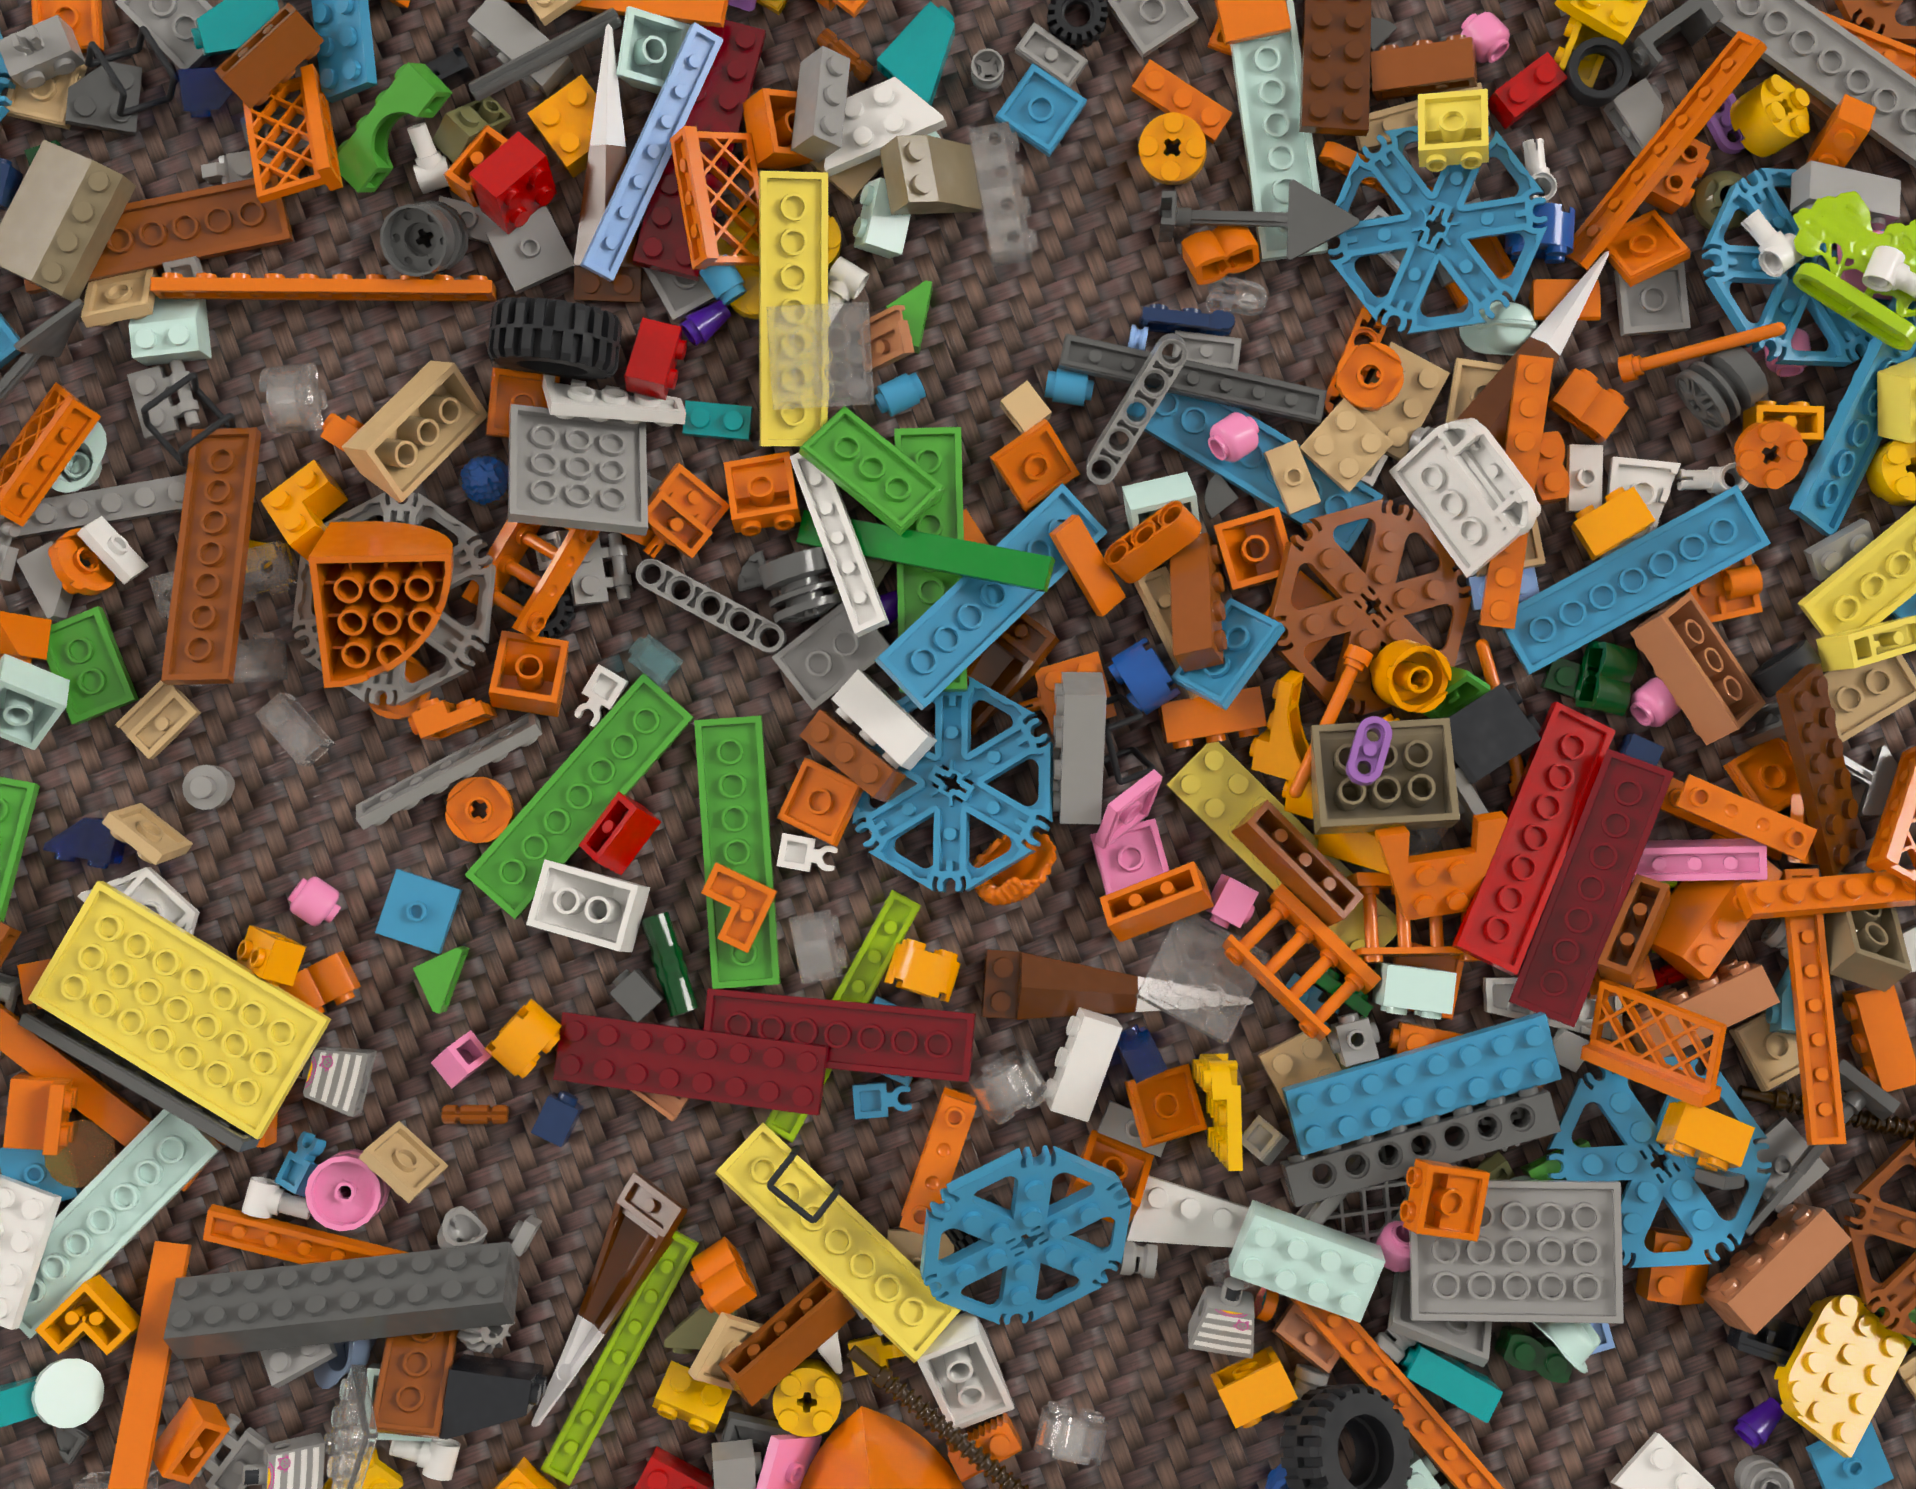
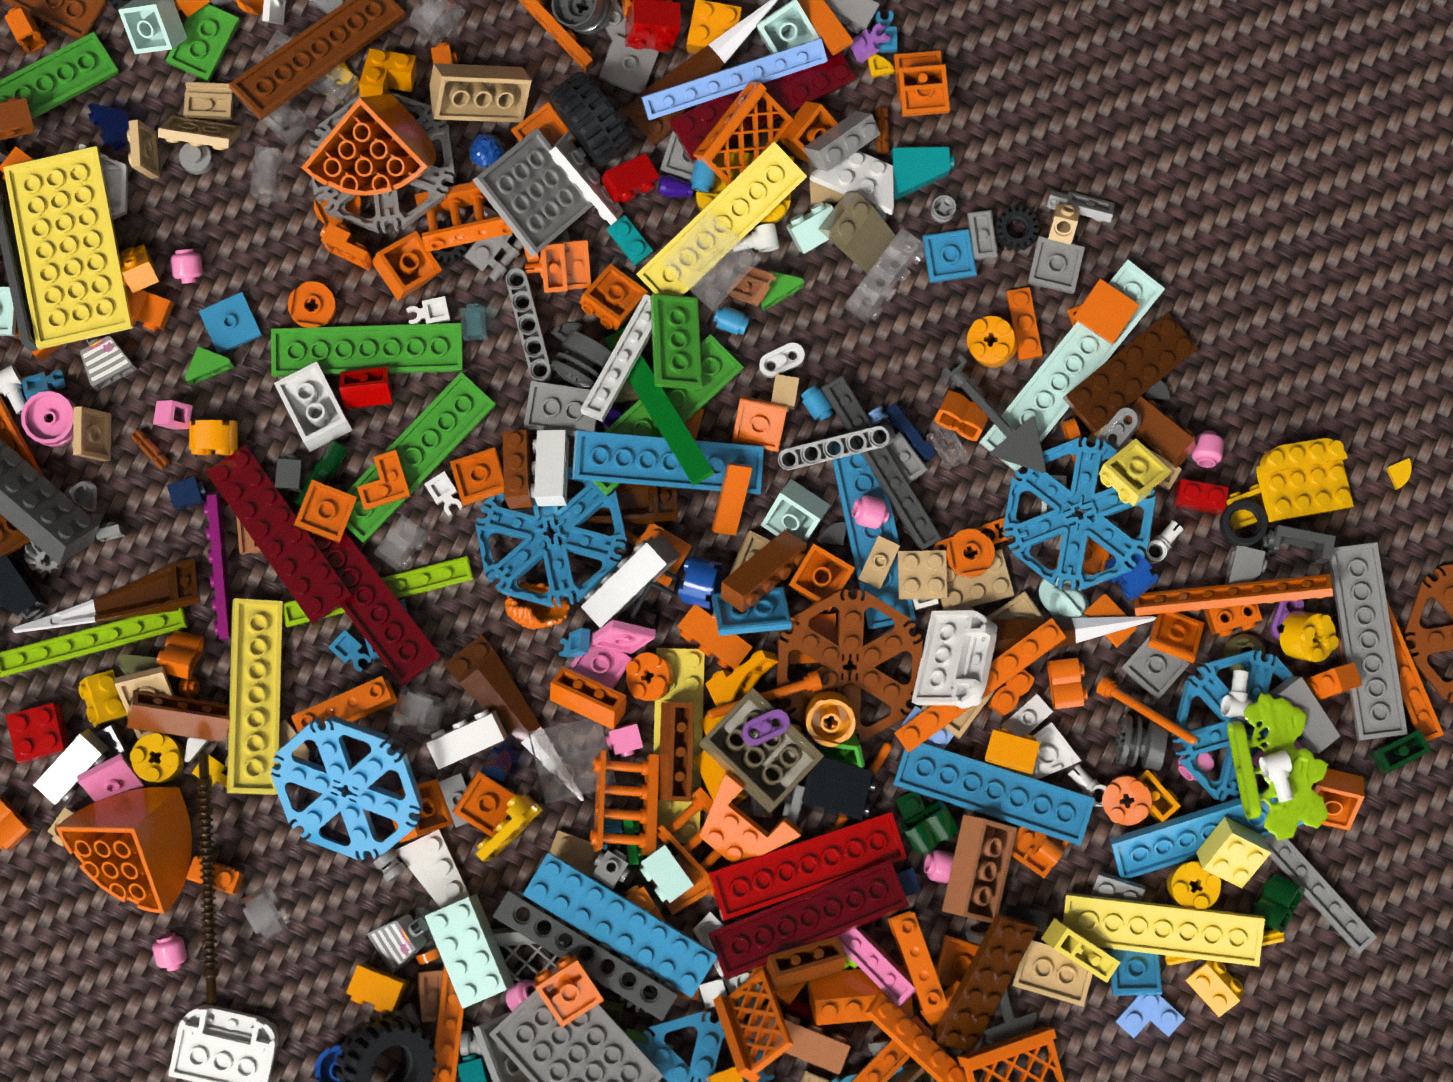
camera: 45 degrees right, 5 degrees down
light grey plate [356,713,542,830] -> none
black piece [767,1145,844,1223] -> none
light orange brick [884,938,961,1003] -> none
white slope [917,1312,1014,1429] -> none
orange beam [1104,501,1202,584] -> none
white slope [1242,1115,1289,1166] -> none
none -> tan plate [158,115,241,150]
none -> orange plate [179,675,200,699]
none -> magenta plate [204,494,232,641]
none -> orange plate [294,480,357,543]
none -> dark azure plate [559,628,591,658]
none -> orange plate [626,652,673,701]
none -> white plate [759,343,805,378]
none -> light grey plate [1100,408,1141,450]

